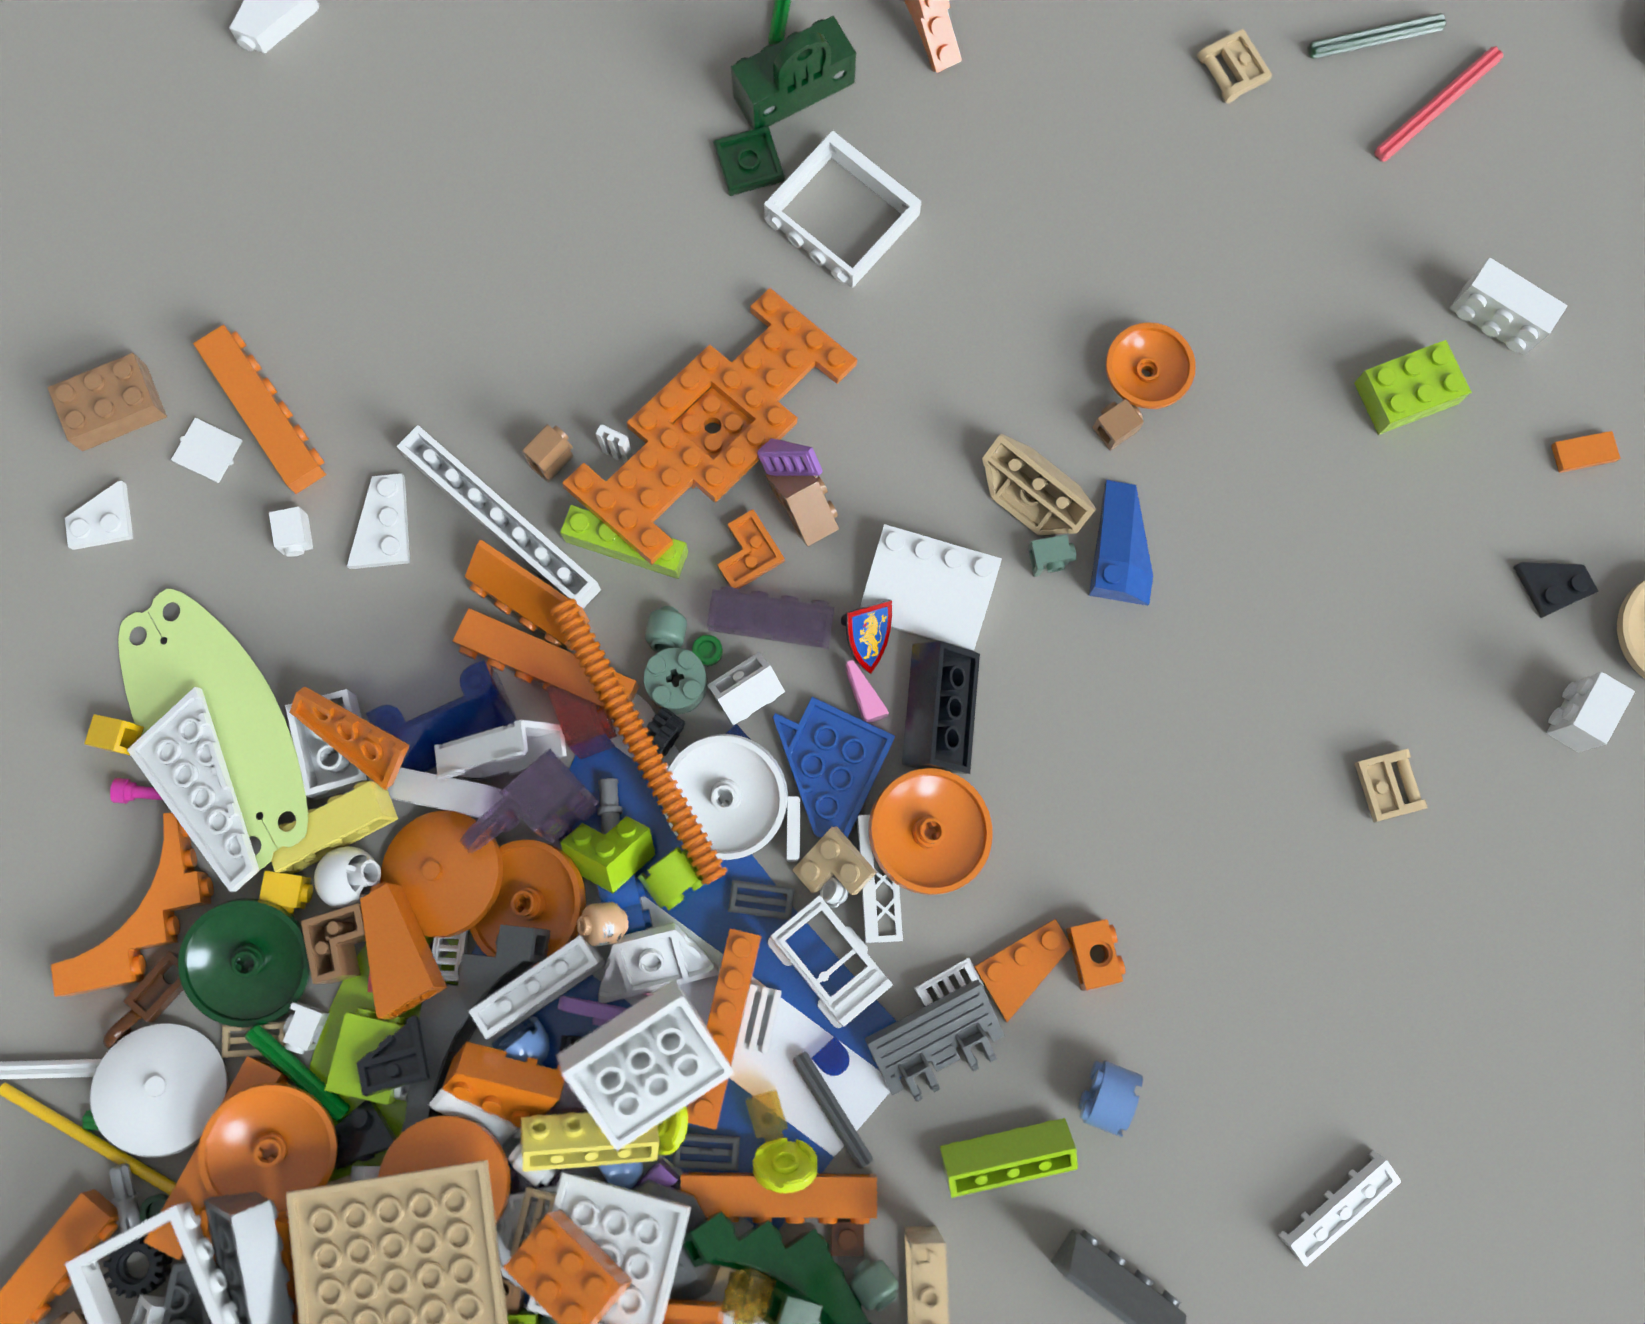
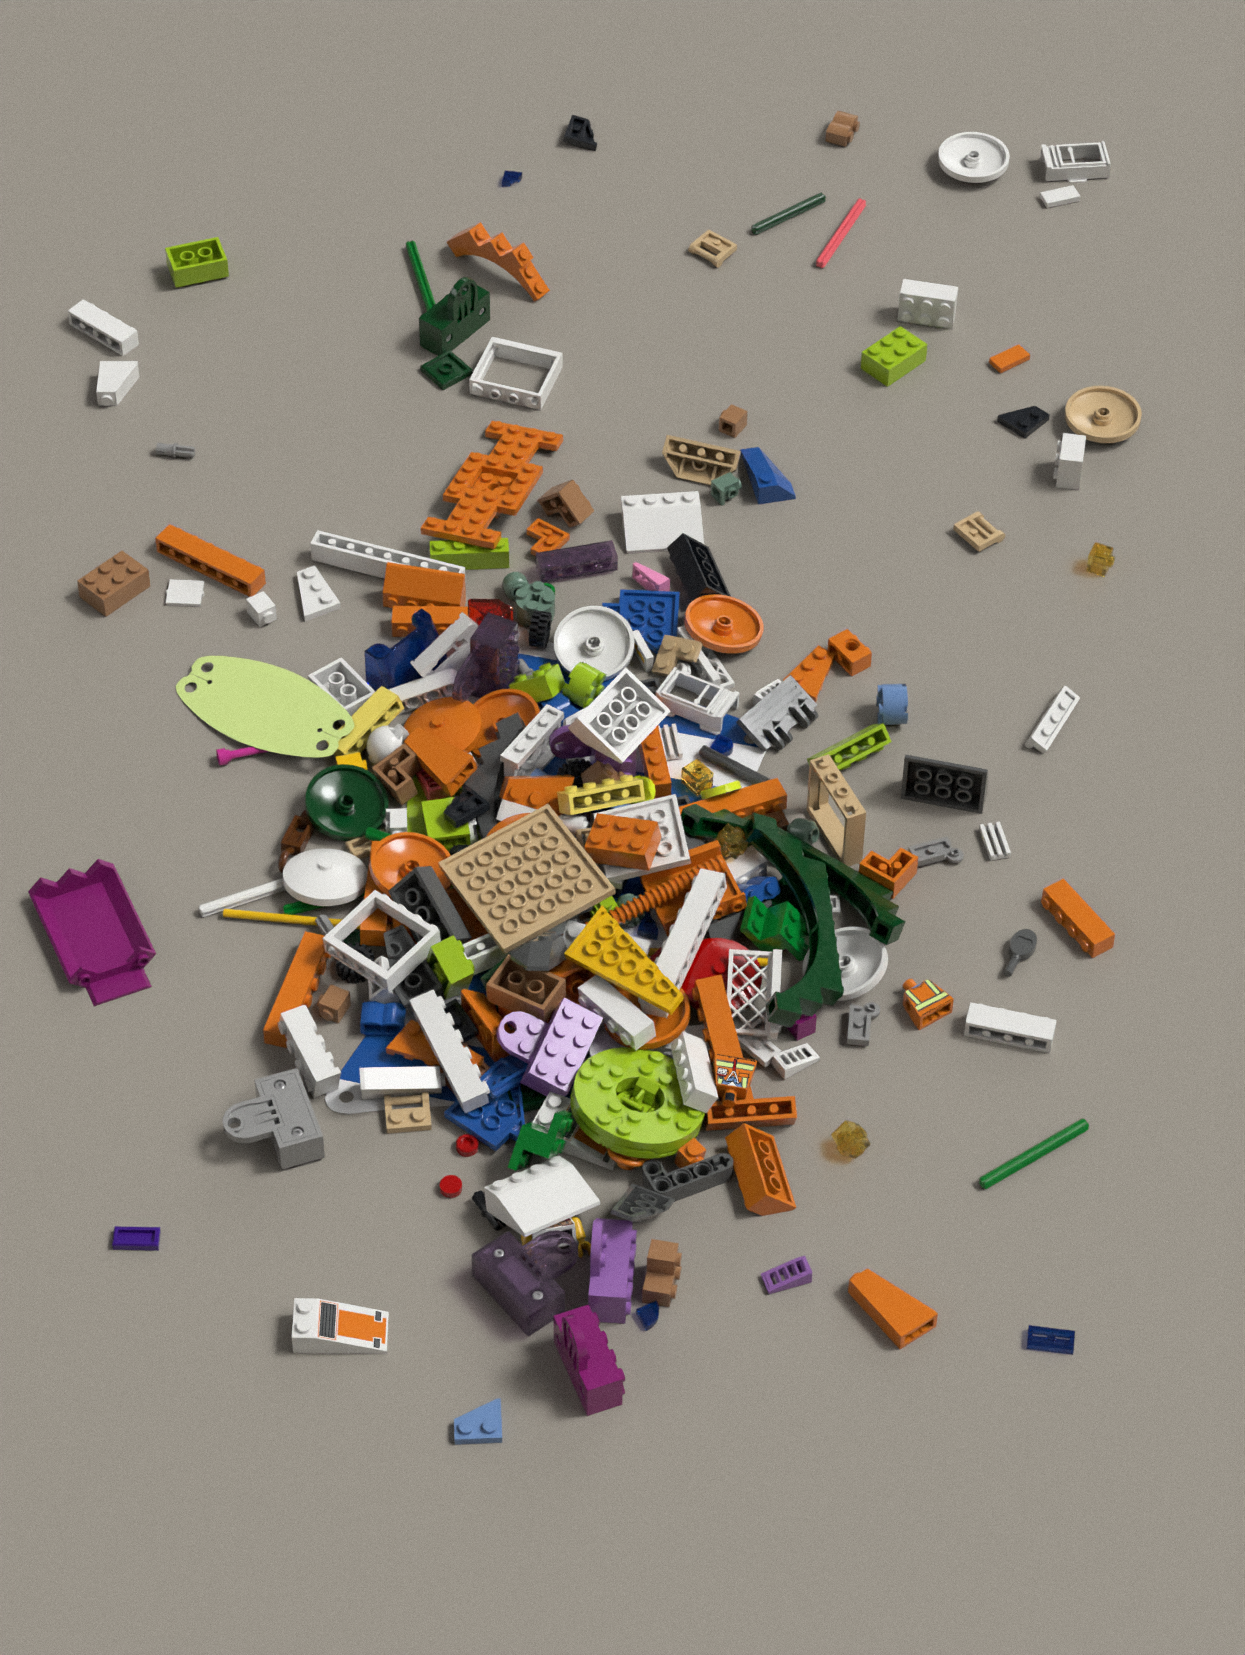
camera: 20 degrees left, 30 degrees down
orange arch [51,812,214,997] -> none
white wing [65,481,133,550] -> none
yellow brick [84,714,144,756] -> none
white wing [127,687,259,892] -> none
orange wing [290,687,409,790] -> none
medium nougat brick [521,424,573,483] -> none
orange piece [550,598,728,885] -> none
light nougat head [577,902,628,946] -> none
white tile [596,425,633,463] -> none
white brick [707,652,785,725] -> none
medium lavender slope [757,438,823,476] -> none
shield [841,600,892,674] -> none
orange dish [1106,322,1196,409] -> none
none -> light grey axle [156,443,195,458]
none -> clear yellow brick [1086,542,1115,577]

